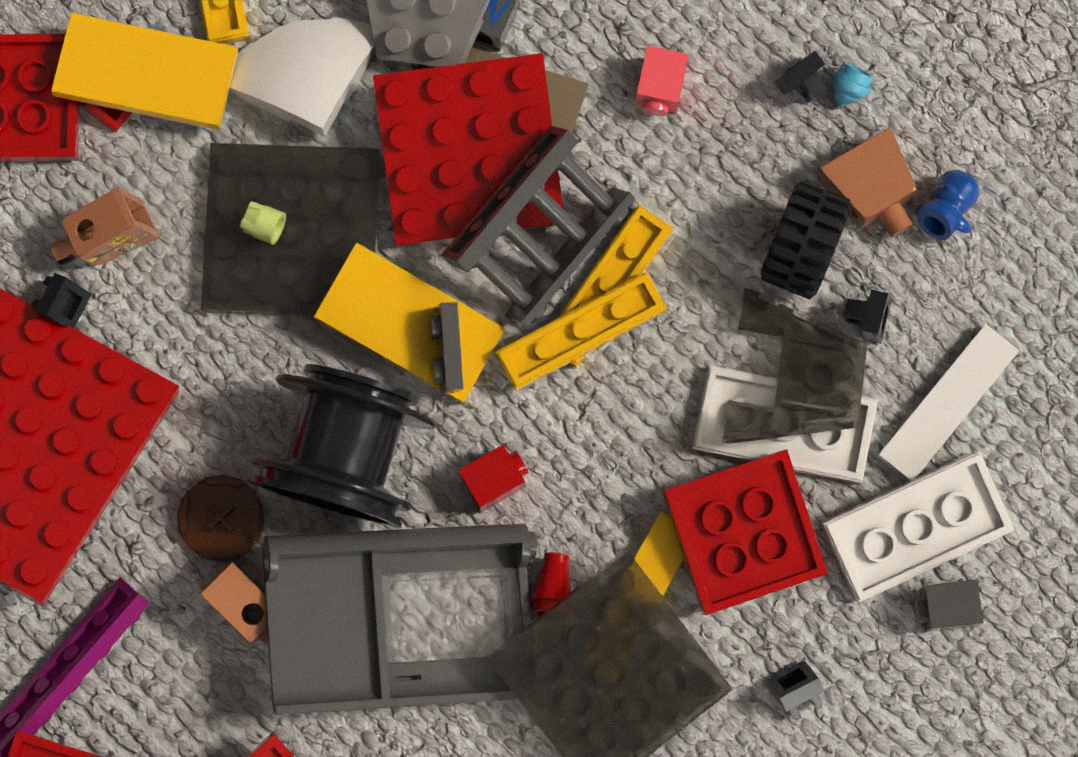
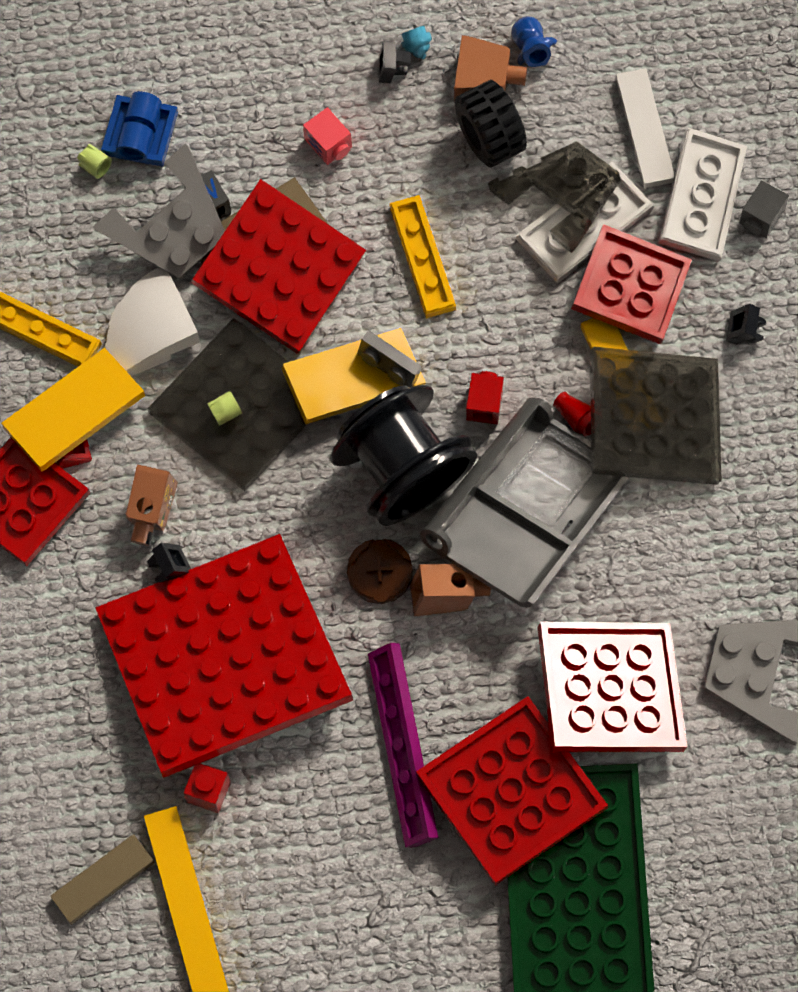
camera: 50 degrees left, 10 degrees down
dark grey fence [441,126,635,328] -> none
yellow tile [495,271,667,392] -> none
black tile [844,289,891,344] -> none

